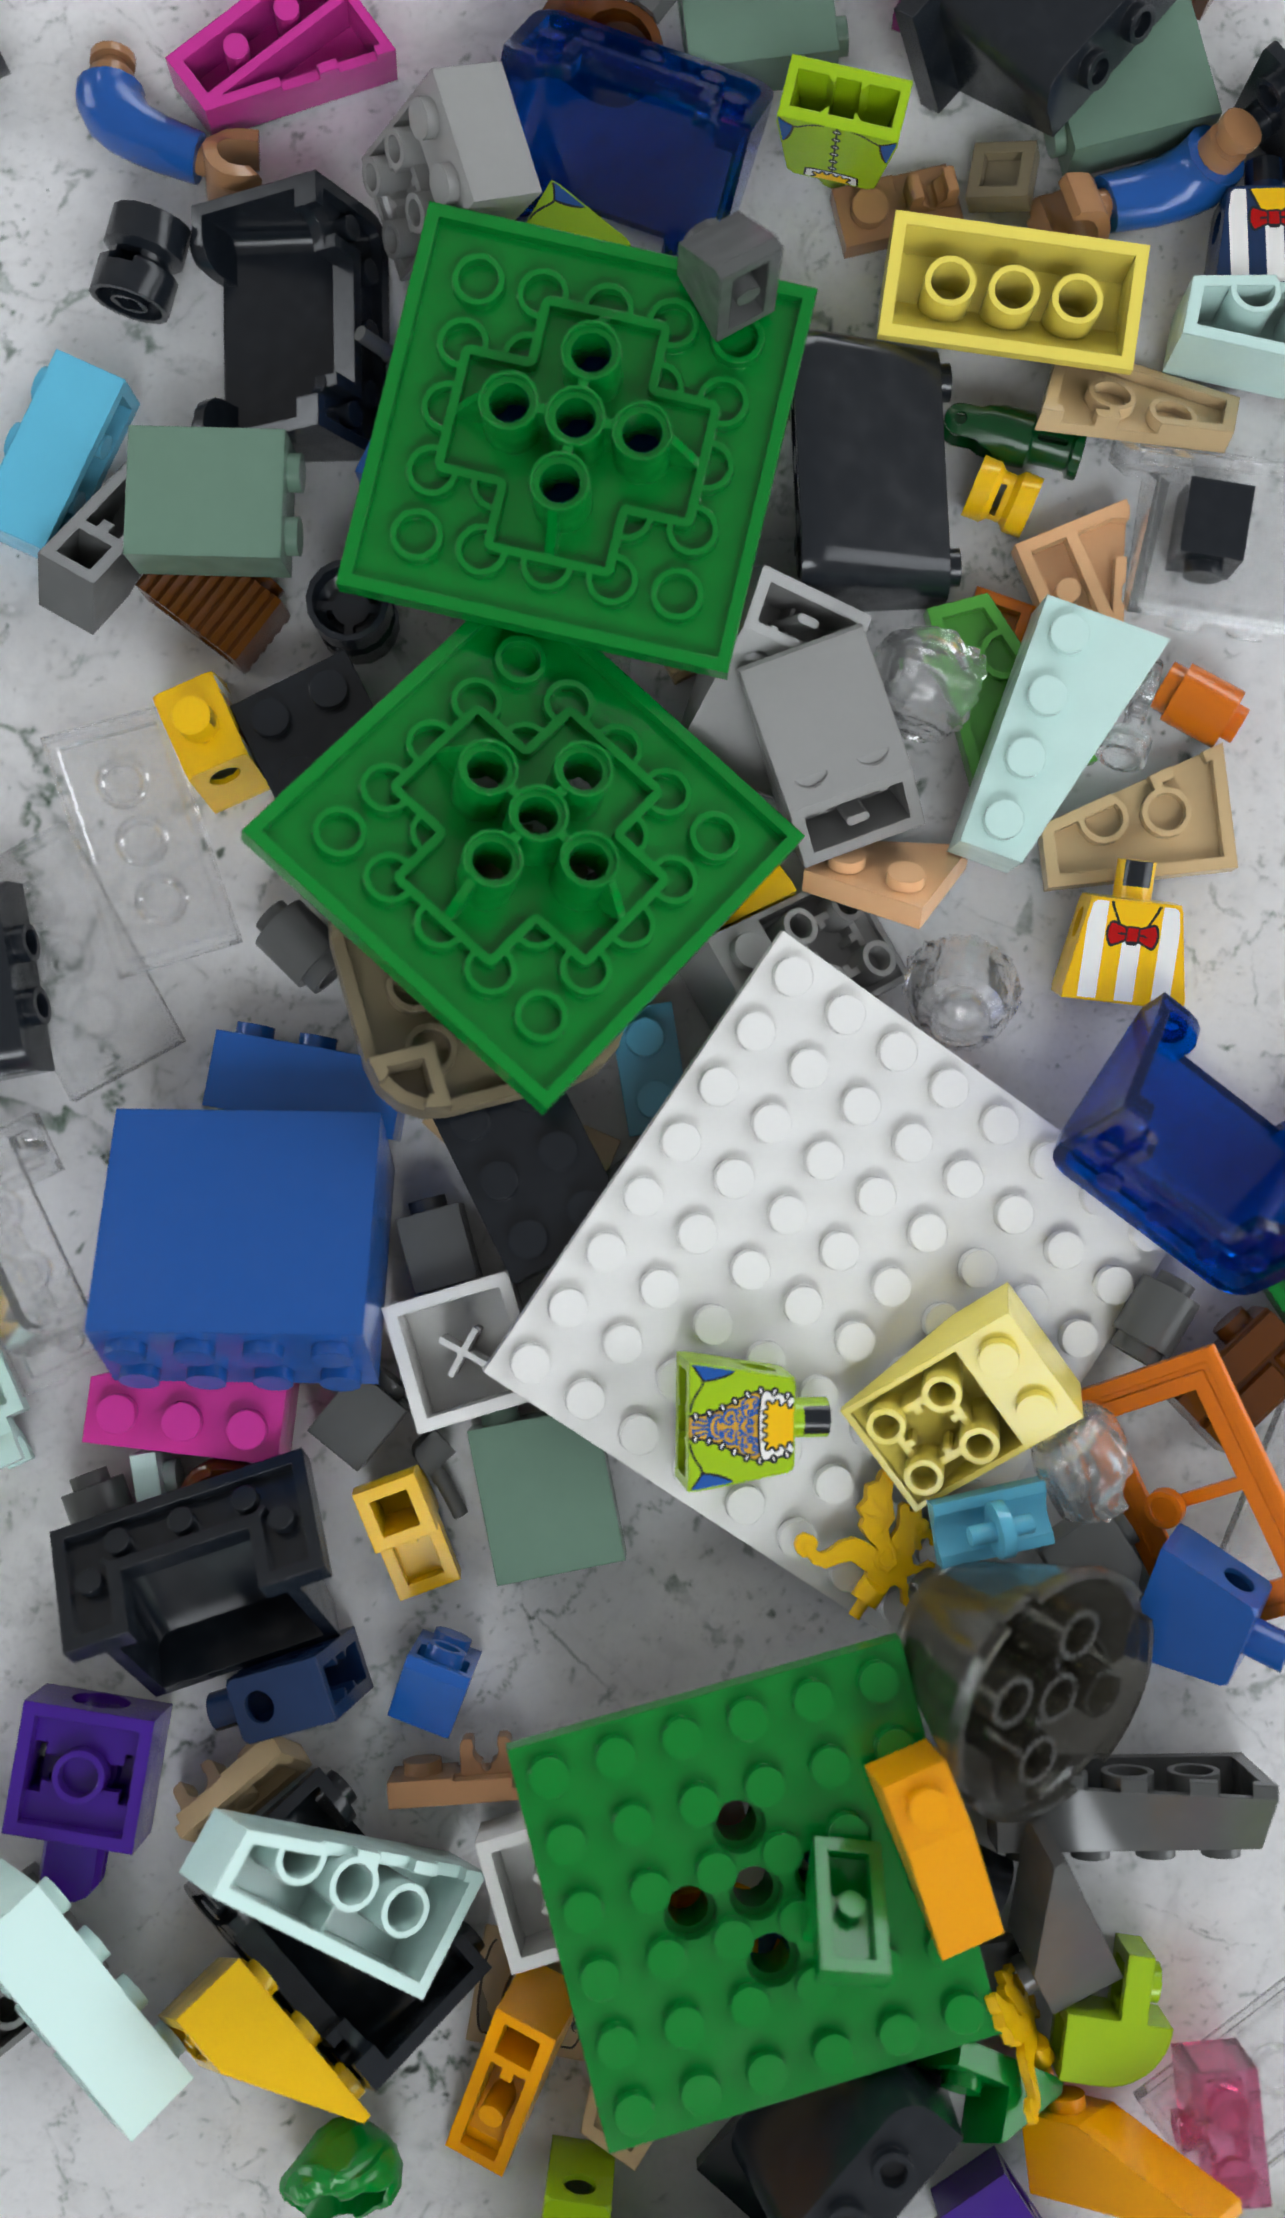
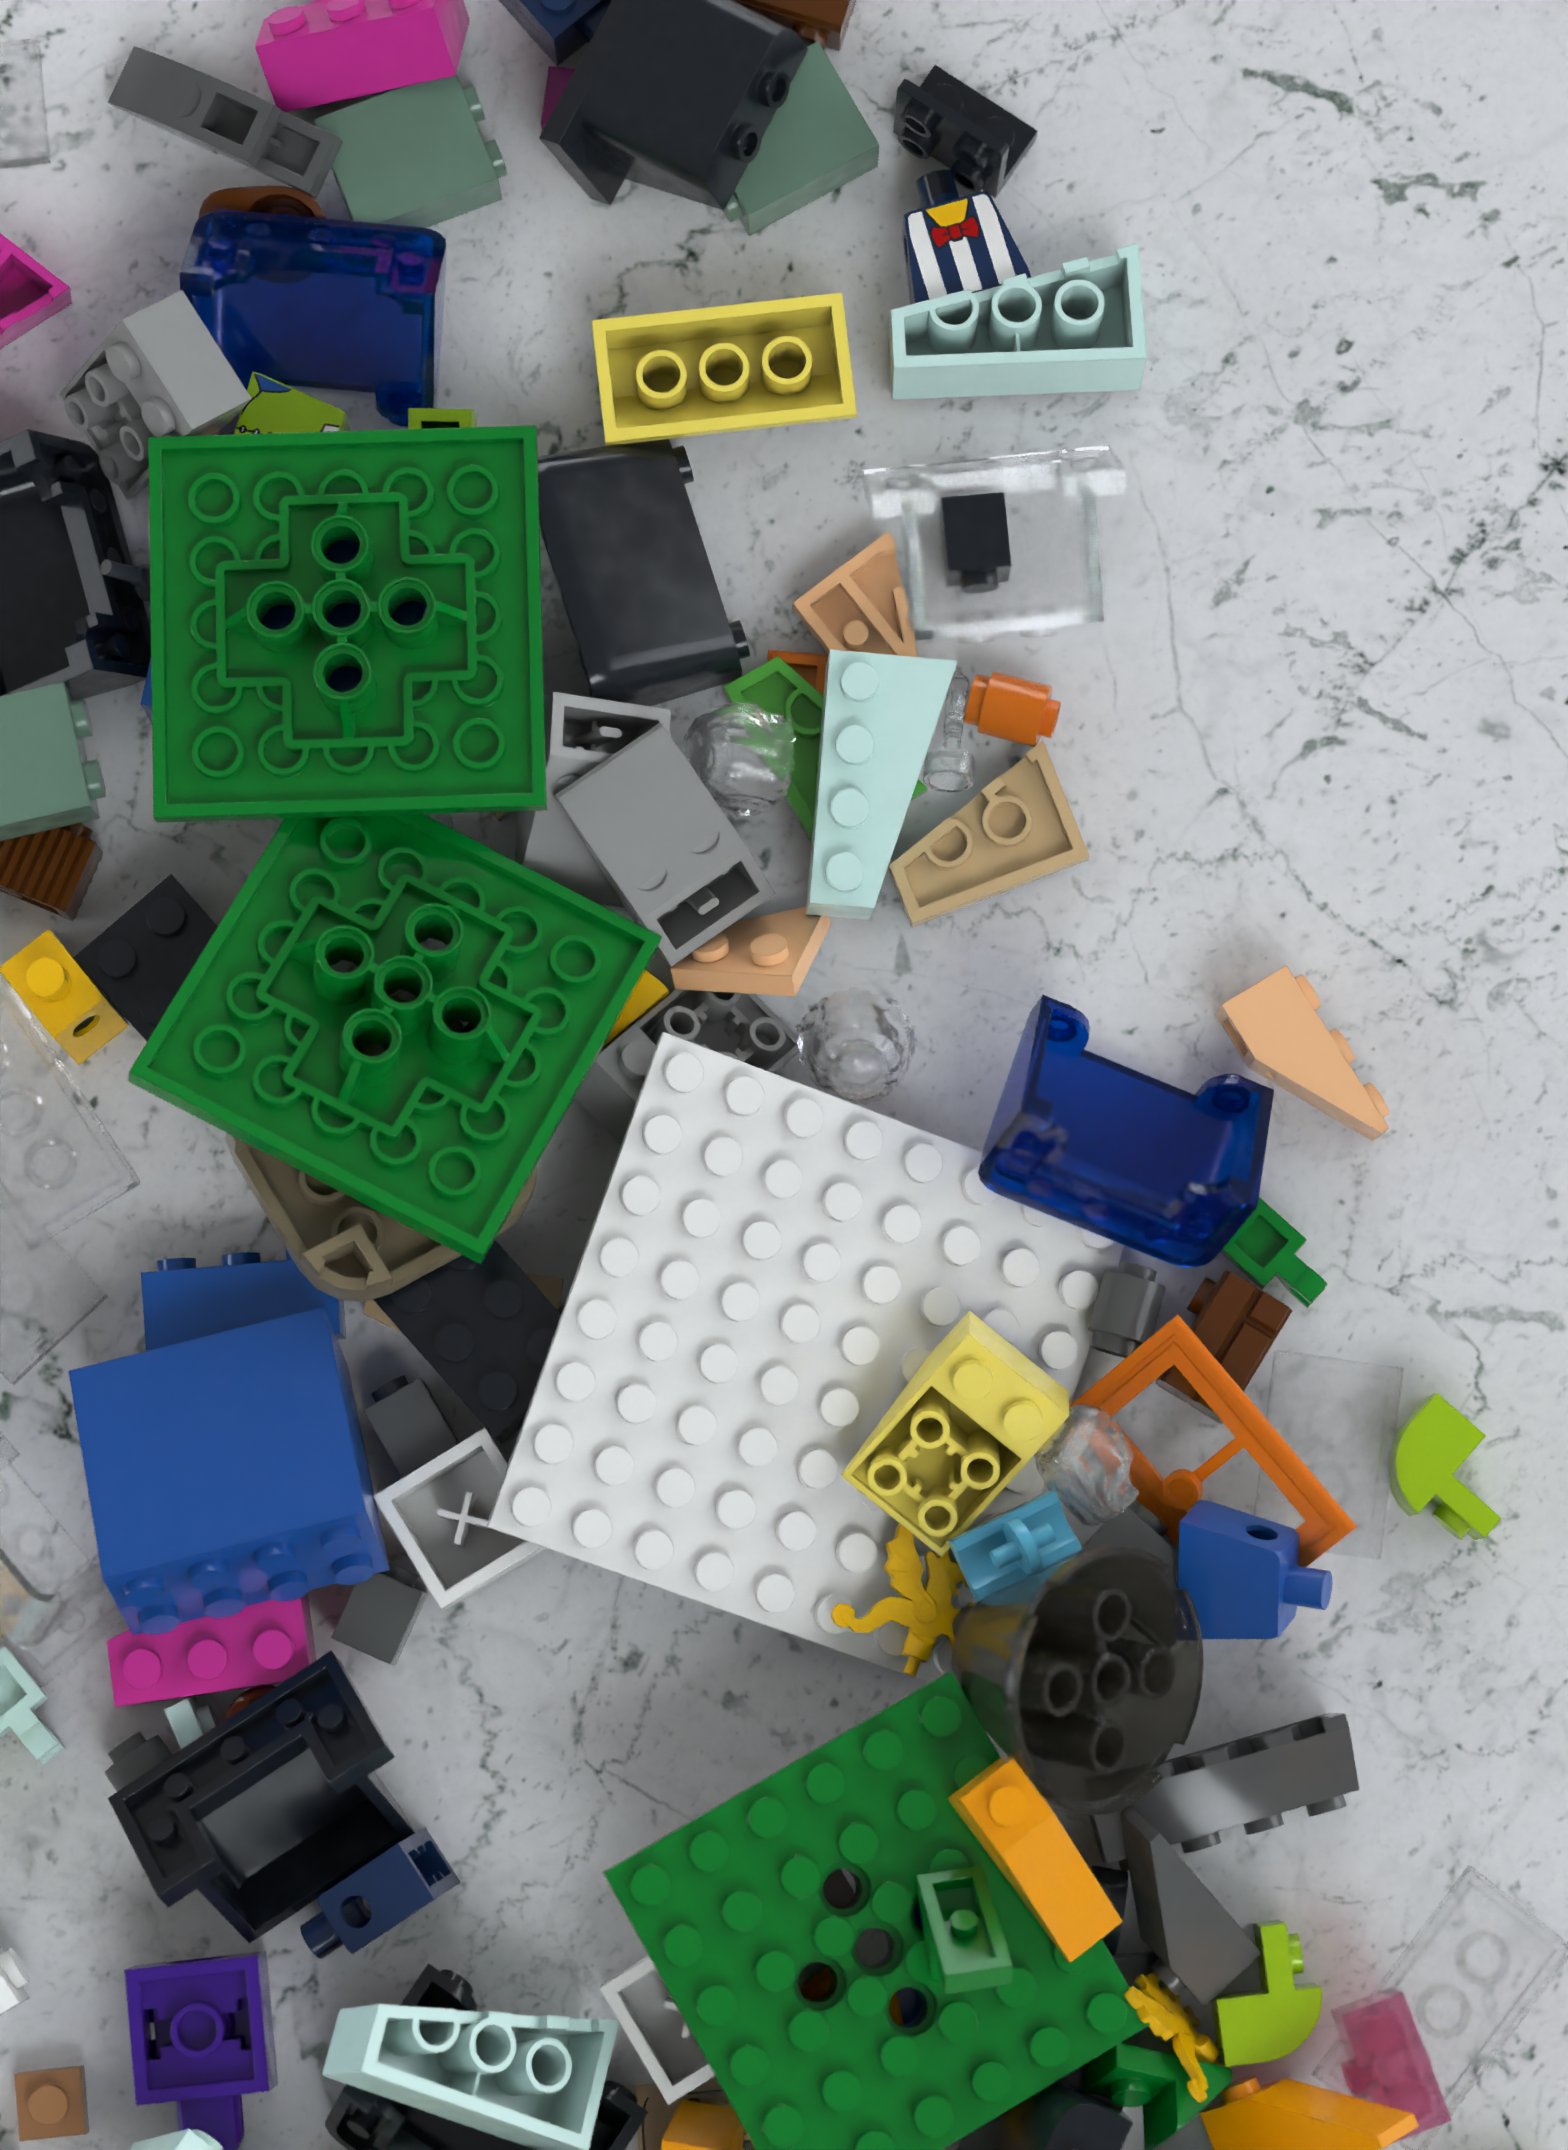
camera: 25 degrees left, 5 degrees down
tan plate [173,1736,313,1843] -> none
dark grey brick [255,900,338,994] -> none
black wheel [305,560,400,665] -> none
yellow brick [352,1464,461,1601] -> none
blue slope [387,1626,482,1739] -> none
medium nougat plate [387,1730,519,1810] -> none
dark grey hand [411,1430,468,1519] -> none
sand green brick [467,1405,627,1586] -> none
medium azure plate [616,1001,683,1137] -> none
torso [675,1351,831,1492] -> none
dark grey slope [677,211,783,342] -> none
lime torso [776,54,913,189] -> none
medium nougat plate [830,164,964,259] -> none
dark green piece [944,403,1087,481] -> none
yellow wheel [961,455,1044,538] -> none
dark tan plate [965,140,1040,213] -> none
piece [1026,107,1262,239] -> none
tan wing [1035,364,1240,453] -> none
torso [1051,858,1185,1011] -> none

